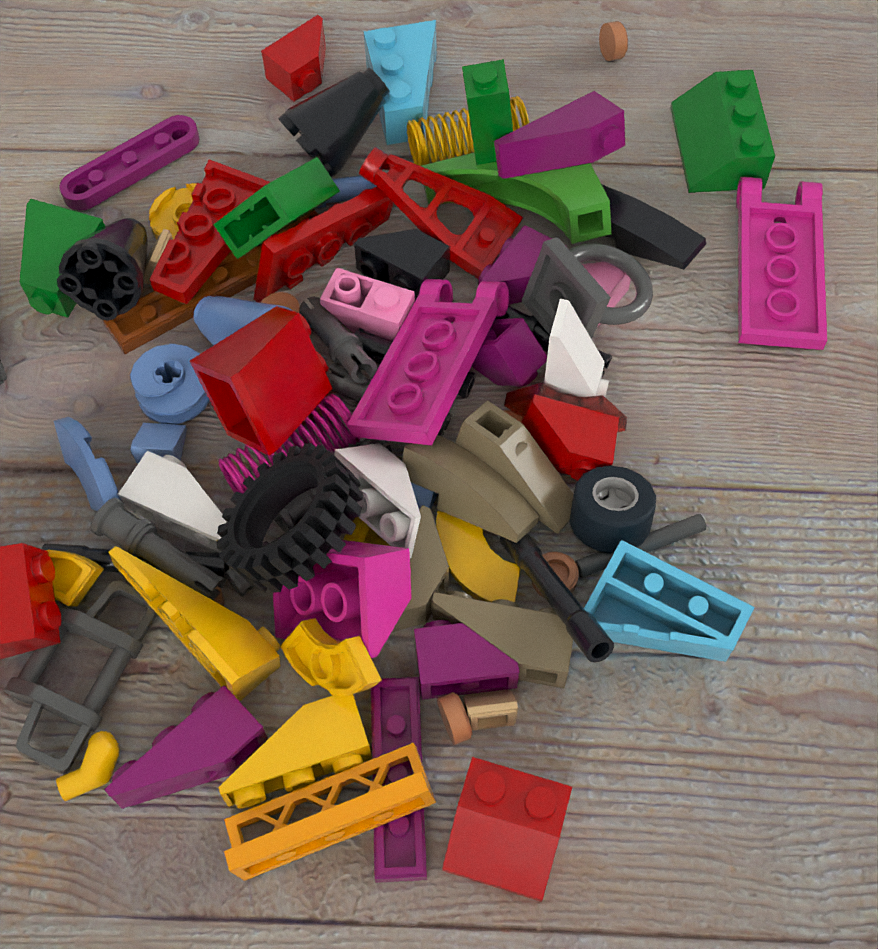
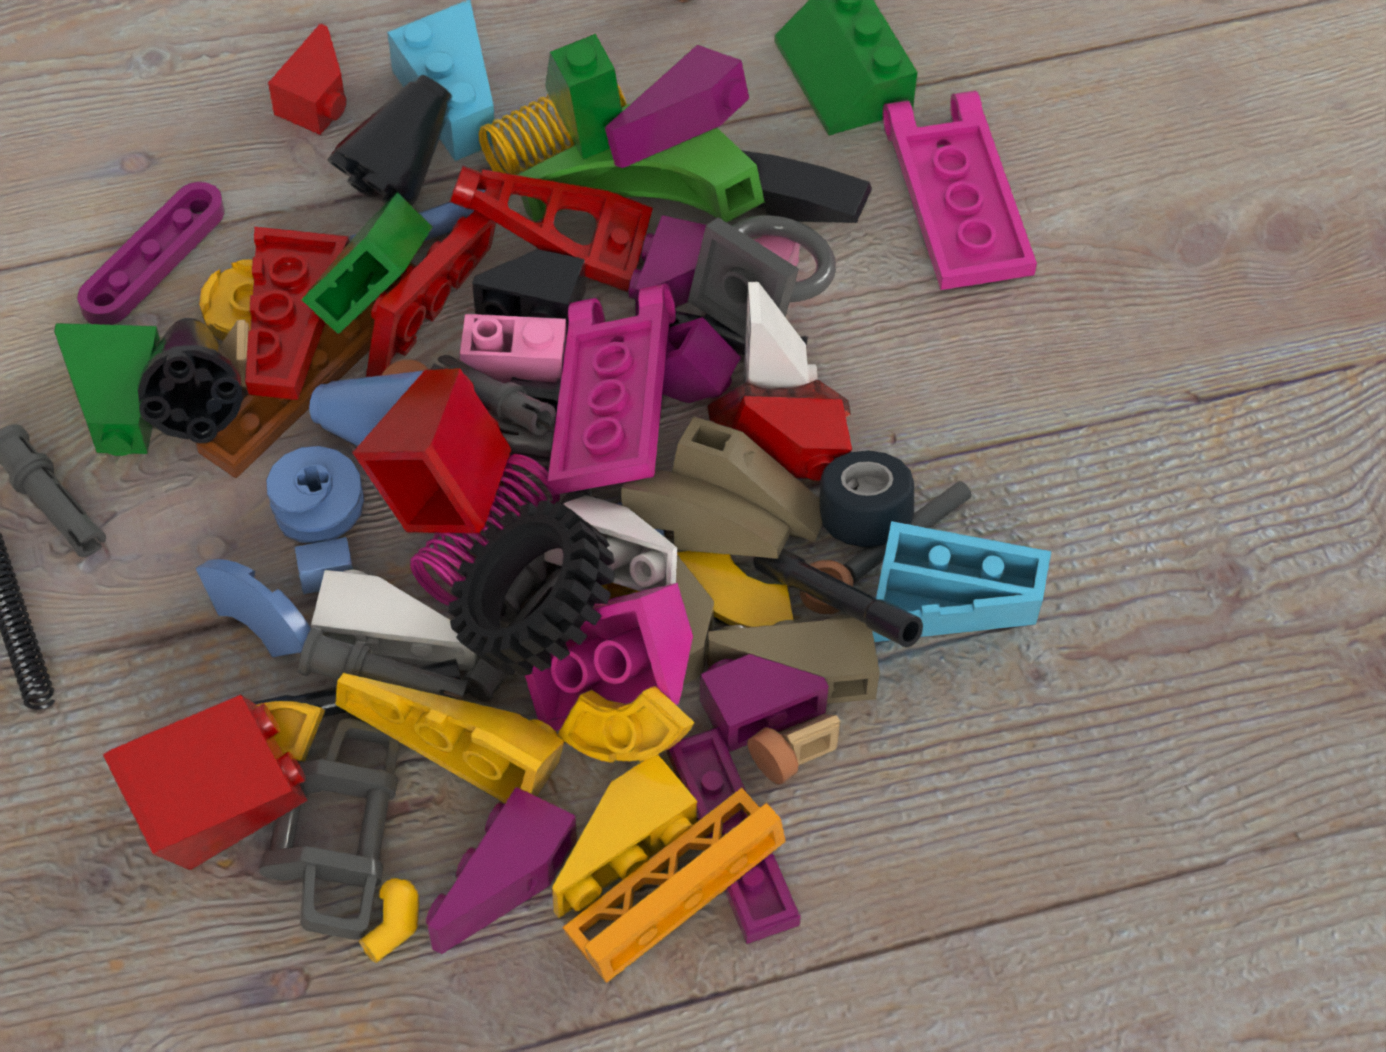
camera: 20 degrees left, 5 degrees down
red slope [442,757,572,902] -> none

